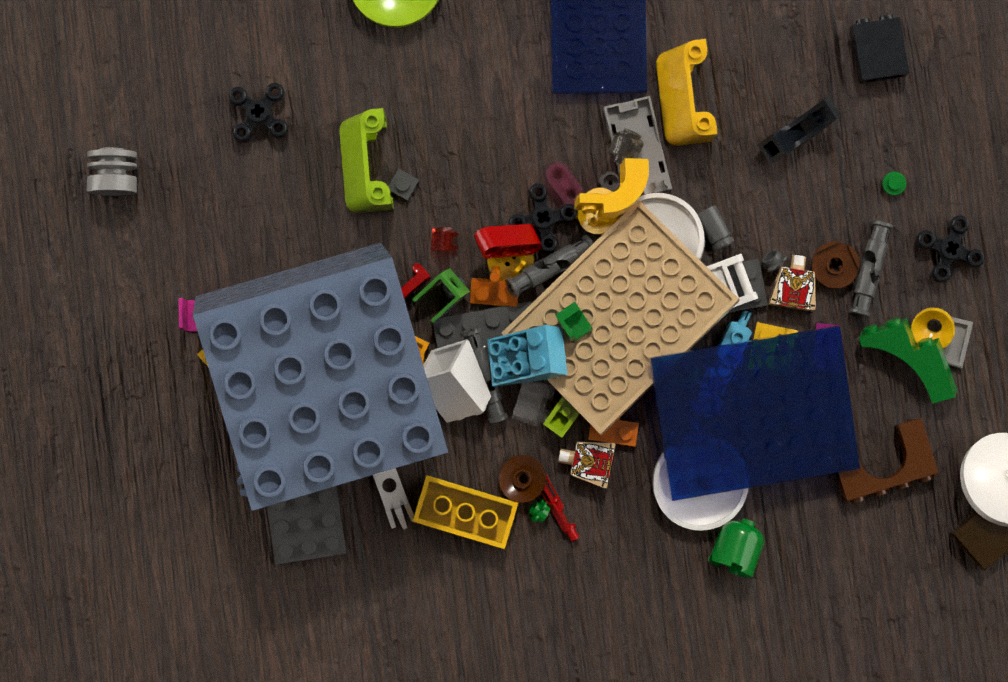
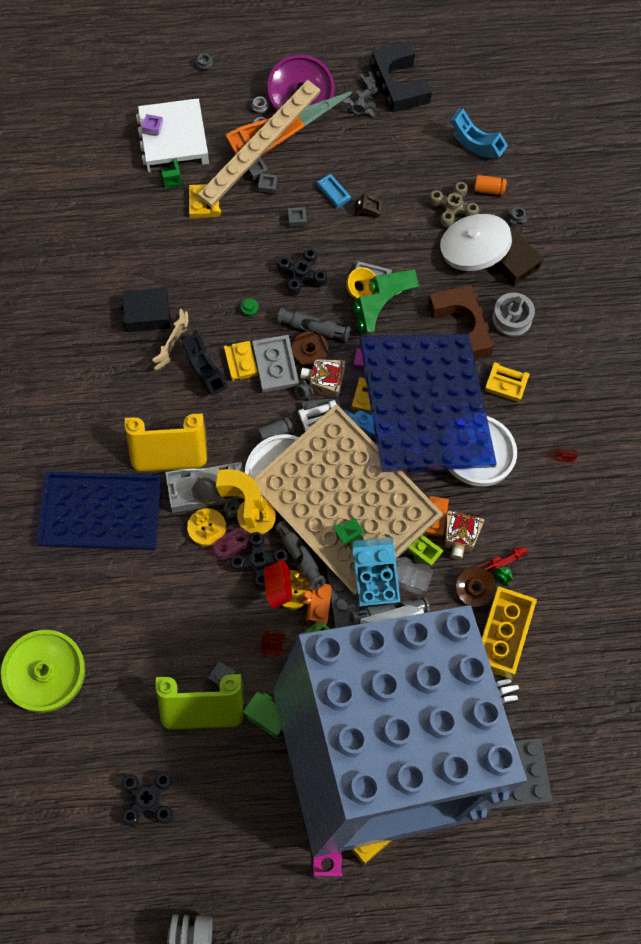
camera: 90 degrees left, 20 degrees down
green cylinder [708,518,765,579] -> none
none -> tan piece [152,308,188,371]
none -> yellow plate [187,508,226,547]
none -> yellow plate [224,341,258,381]
none -> bright green brick [243,692,283,740]
none -> light grey plate [252,335,299,392]
none -> yellow plate [485,362,530,403]
none -> light grey wheel [492,293,535,337]
none -> clear red slope [556,448,579,463]

